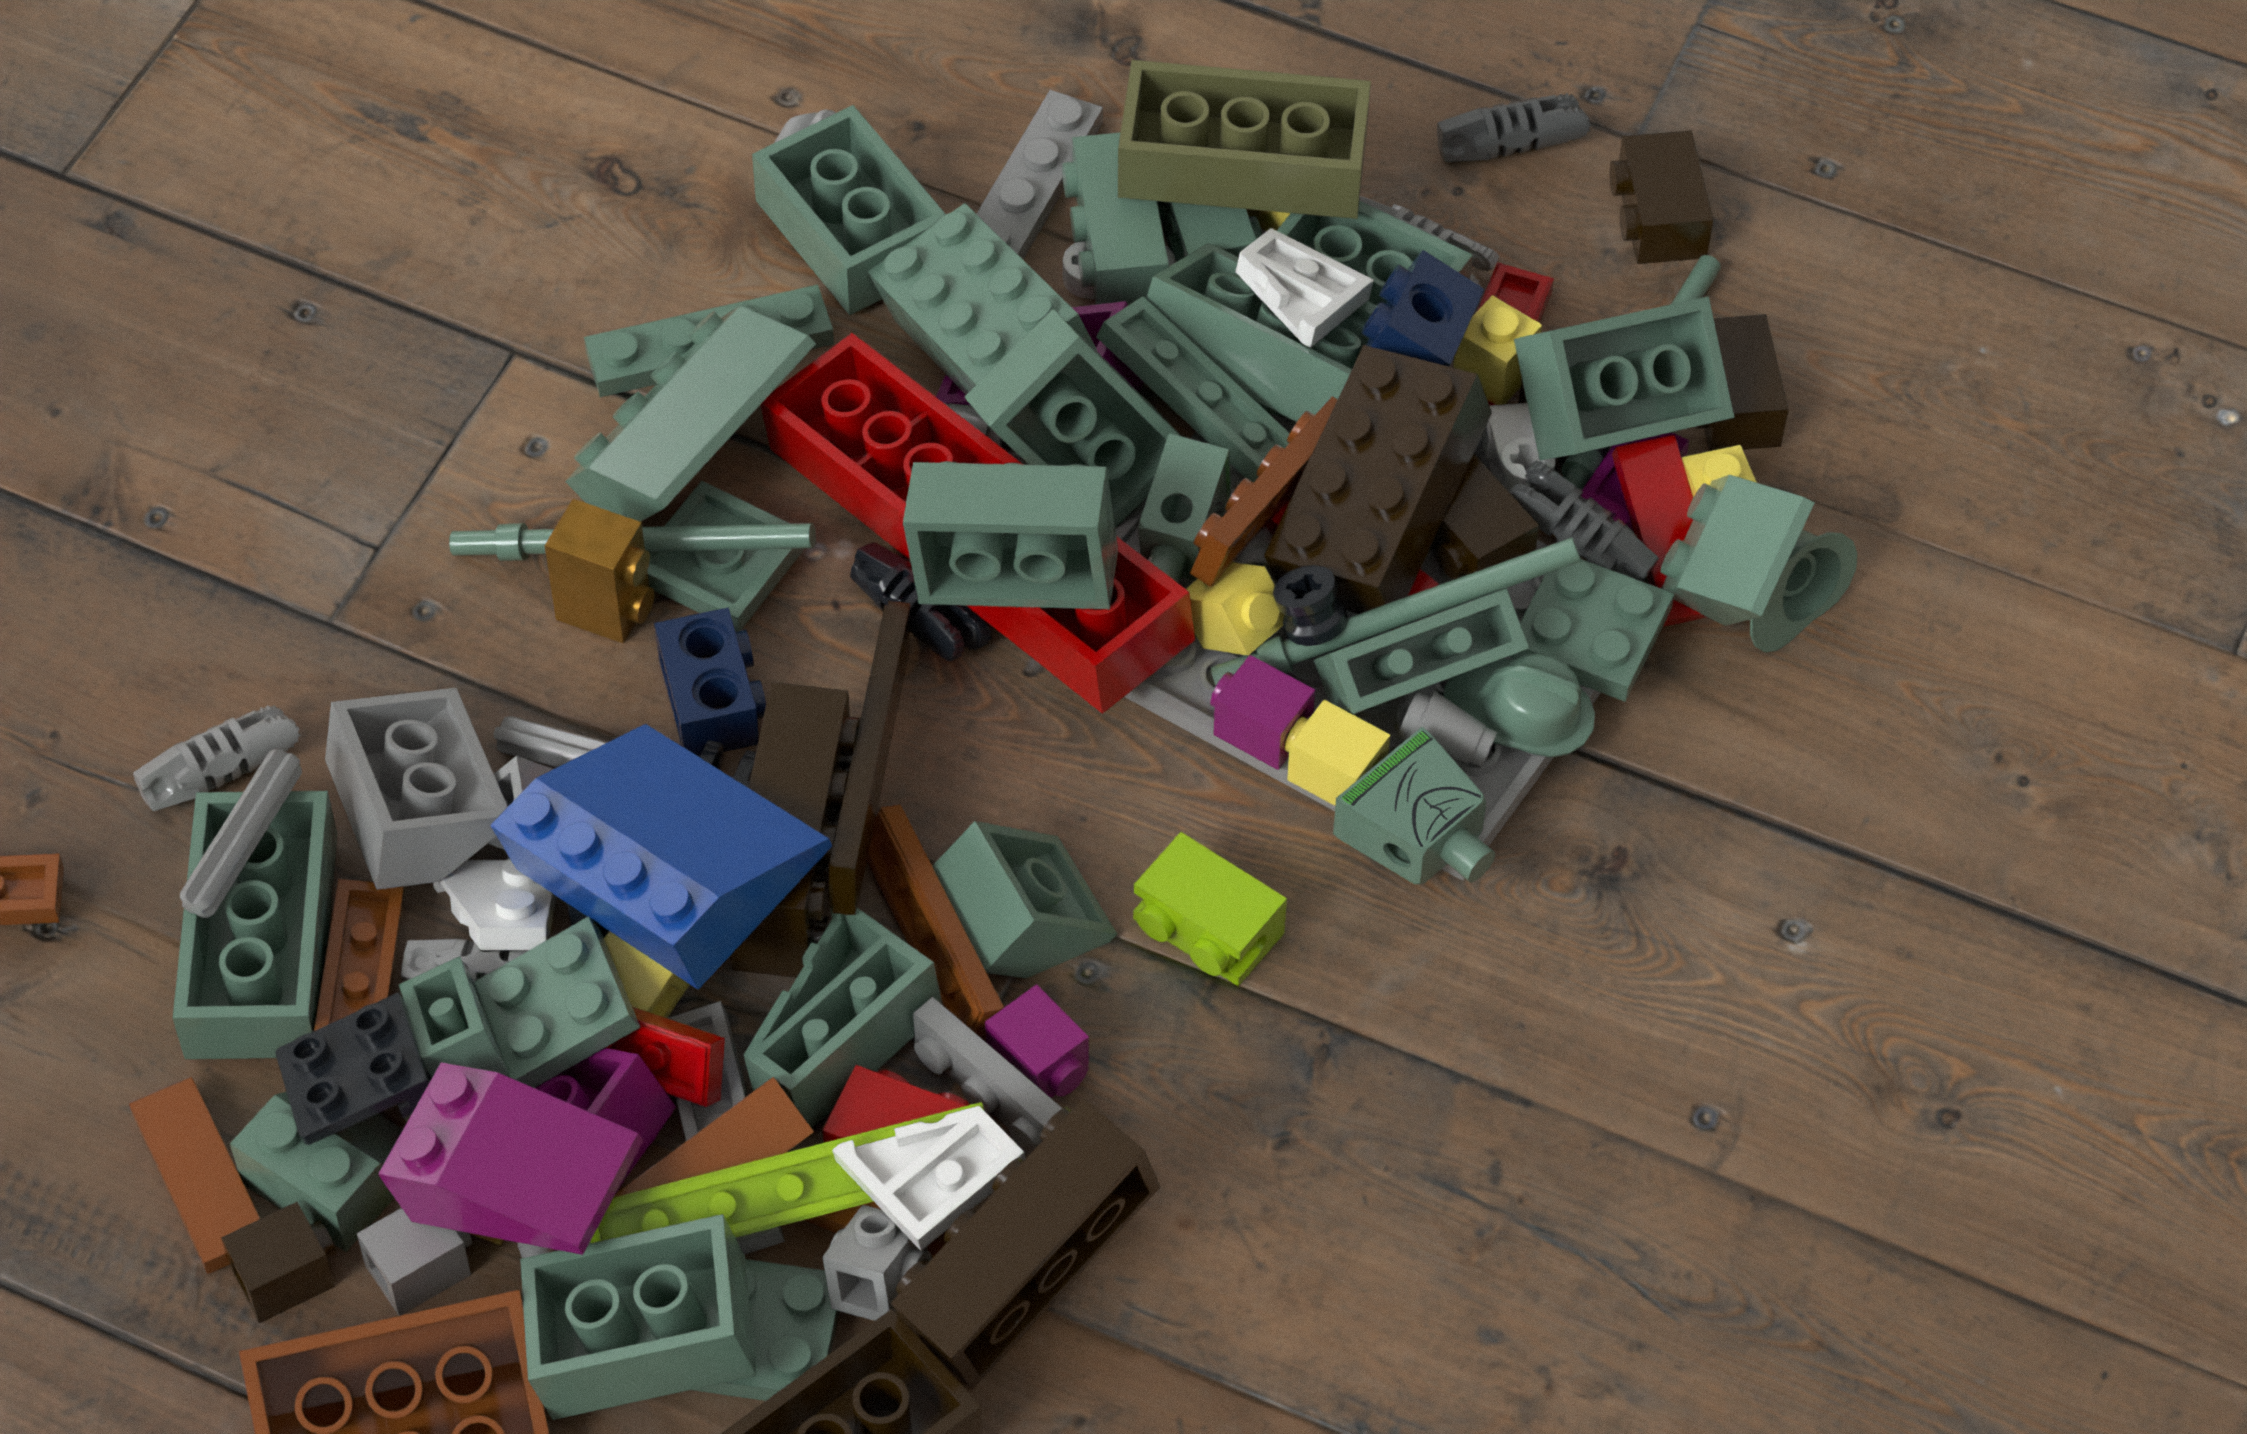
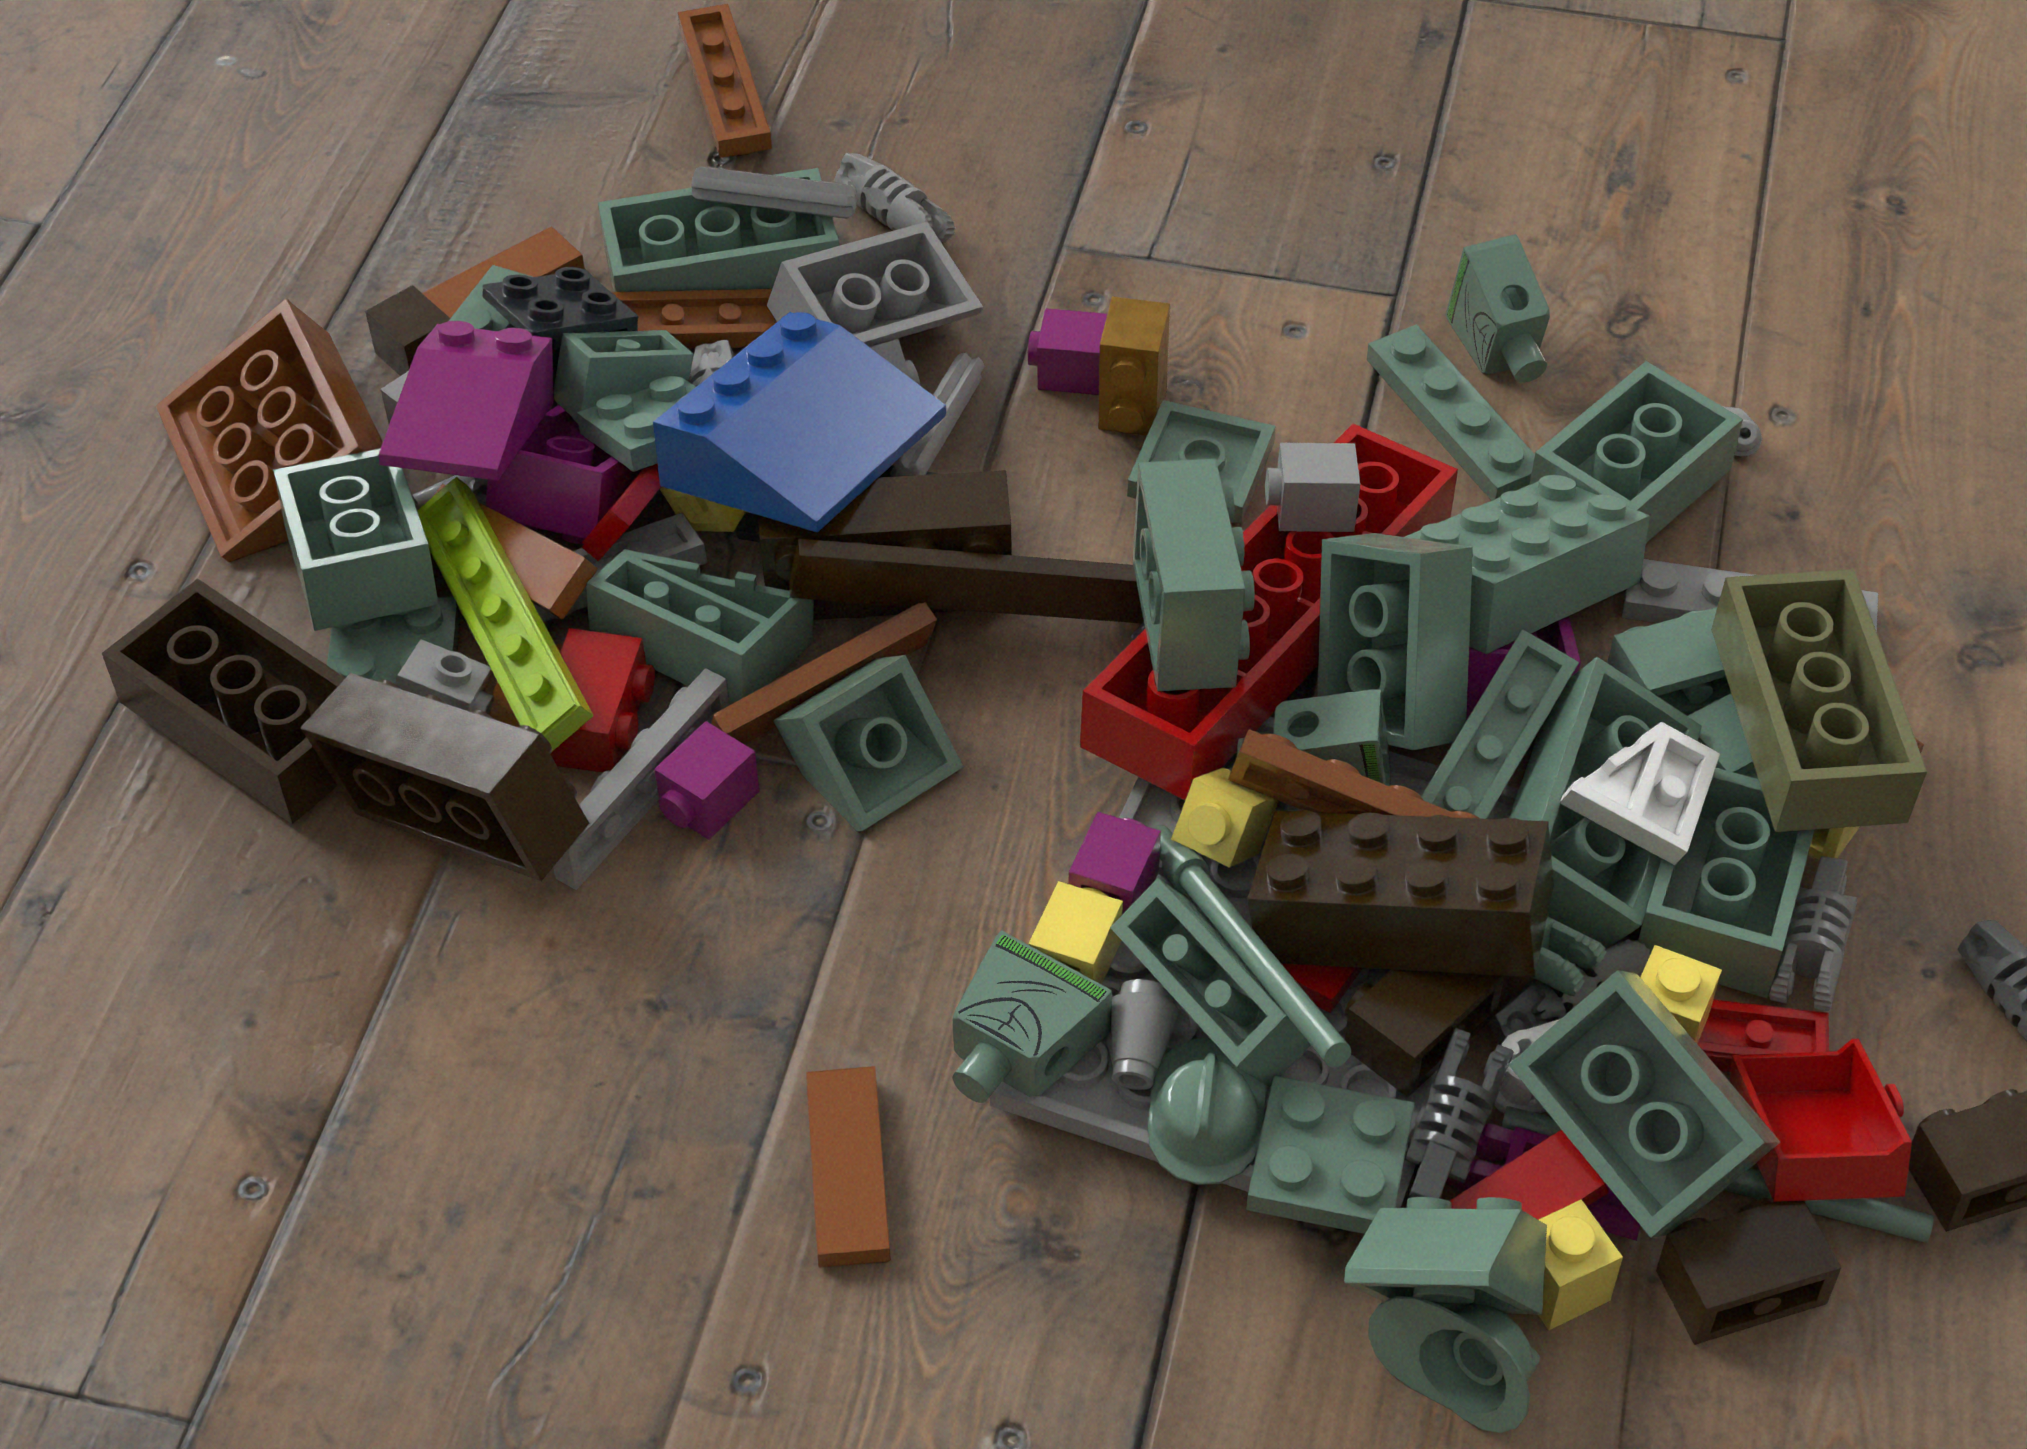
camera: 80 degrees right, 5 degrees down
sand green bar [449,523,816,561] -> none
sand green slope [565,305,816,522] -> none
dark blue brick [654,607,766,757] -> none
white wing [833,1106,1026,1251] -> none
lime brick [1133,832,1287,987] -> none
black wheel [1273,565,1348,646] -> none
dark blue brick [1361,250,1485,367] -> none
none -> dark orange tile [806,1066,891,1268]
none -> magenta brick [1028,308,1107,395]
none -> light grey brick [1265,443,1360,532]
none -> sand green torso [1445,234,1550,383]
none -> red container [1730,1039,1912,1202]

